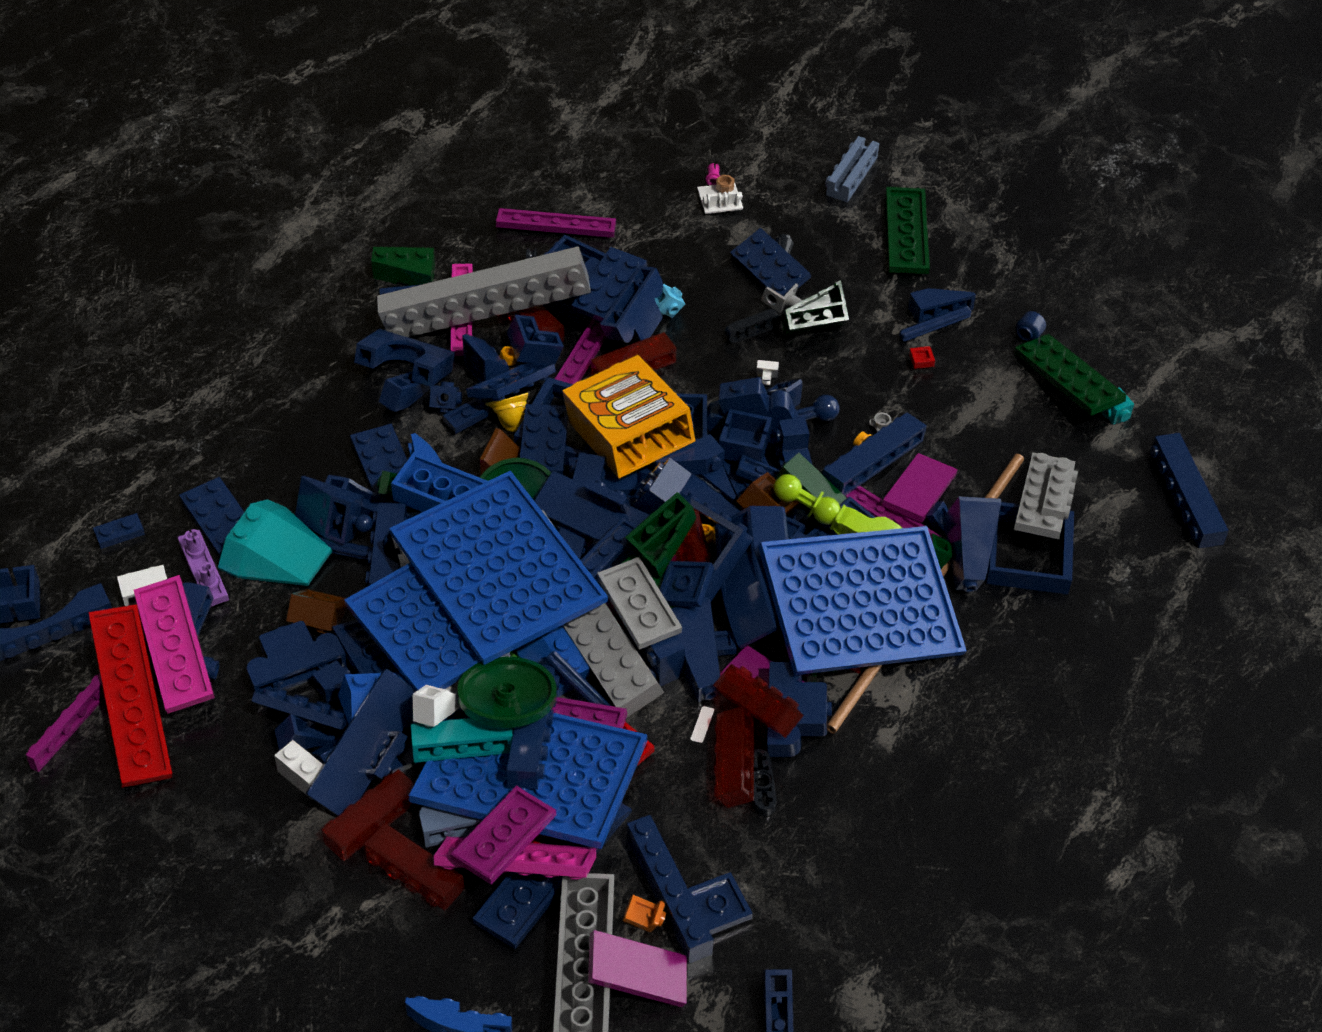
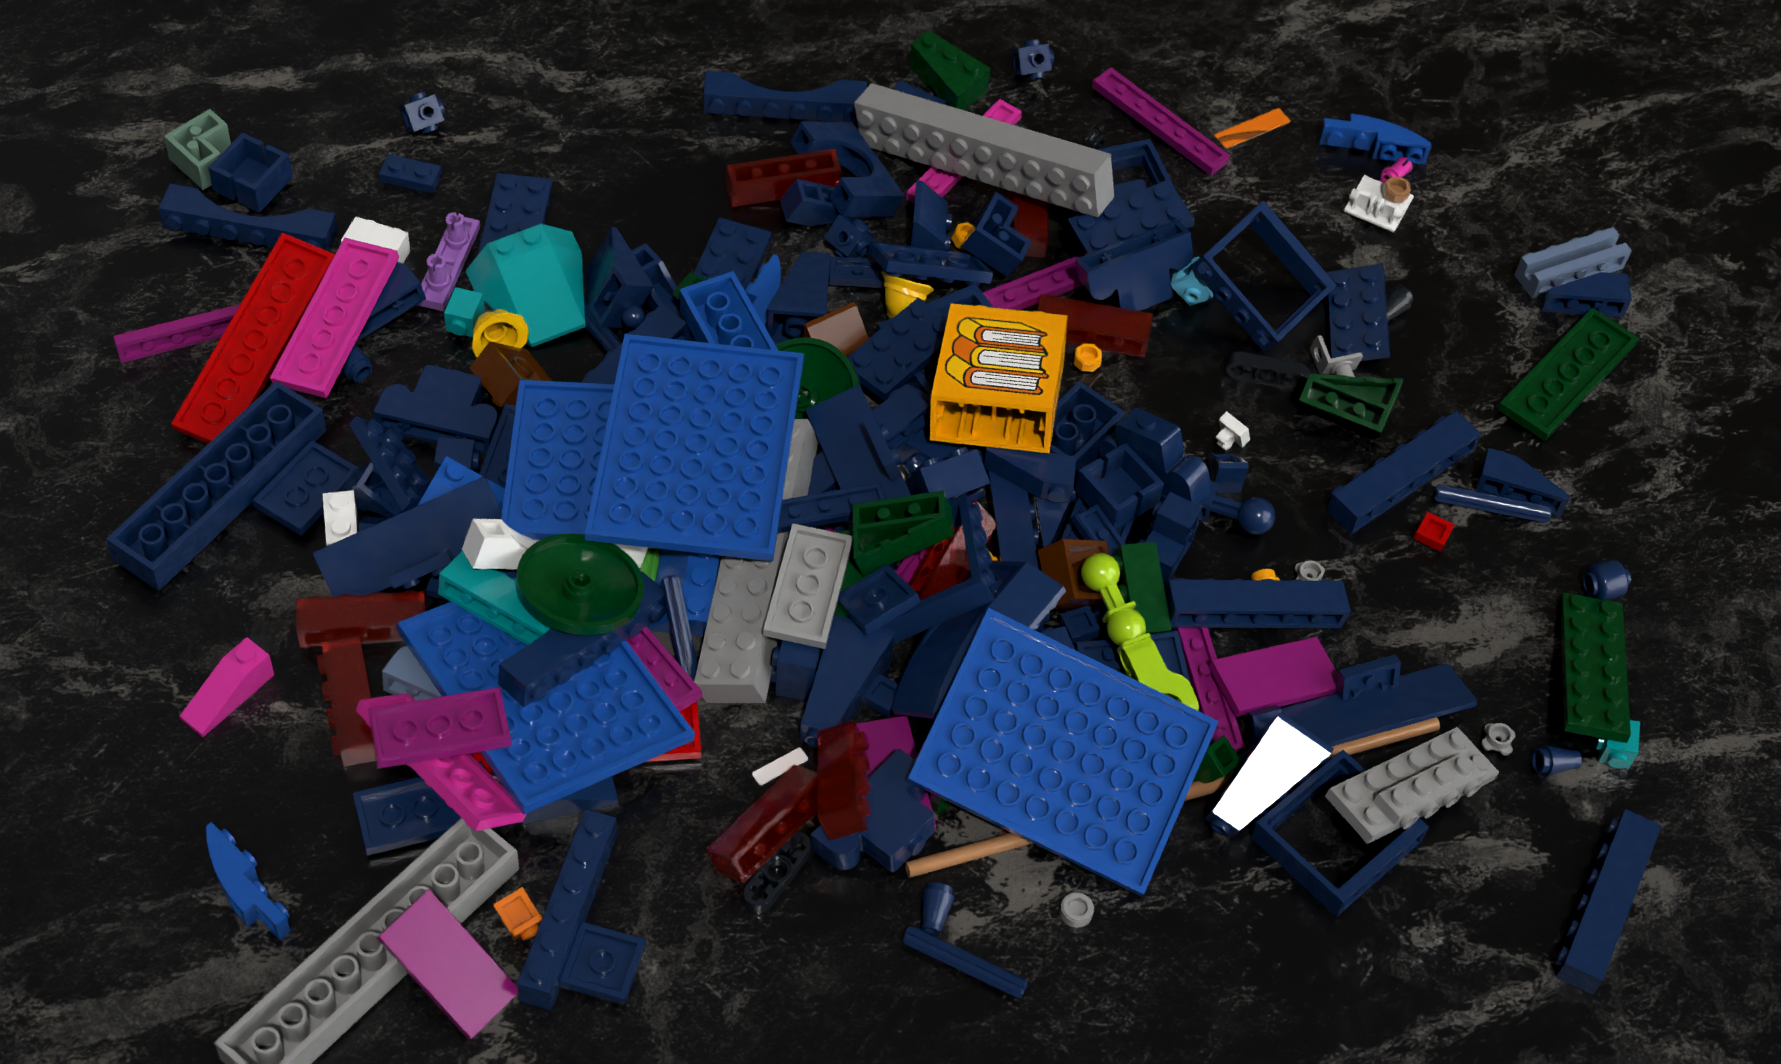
camera: 35 degrees right, 5 degrees up
none -> dark blue brick [106,381,327,591]
none -> dark pink slope [180,637,274,737]
none -> dark blue plate [252,440,358,536]
none -> dark blue brick [398,91,445,133]
none -> teal brick [444,287,485,338]
none -> yellow piece [472,309,529,358]
none -> dark blue arch [704,71,867,123]
none -> clear red brick [726,149,841,207]
none -> dark blue slope [767,251,830,345]
none -> dark blue axle [903,926,1028,998]
none -> dark blue cone [921,882,955,935]
none -> dark blue brick [1011,39,1054,79]
none -> light grey tile [1060,893,1094,927]
none -> dark blue window [1190,200,1336,351]
none -> orange sticker [1215,108,1290,148]
none -> dark blue bracket [1282,655,1477,747]
none -> blue slope [1319,114,1431,165]
none -> dark blue brick [1327,411,1481,534]
none -> light grey plate [1481,723,1515,756]
none -> dark blue cone [1531,745,1582,777]
none -> dark blue slope [1541,272,1632,318]

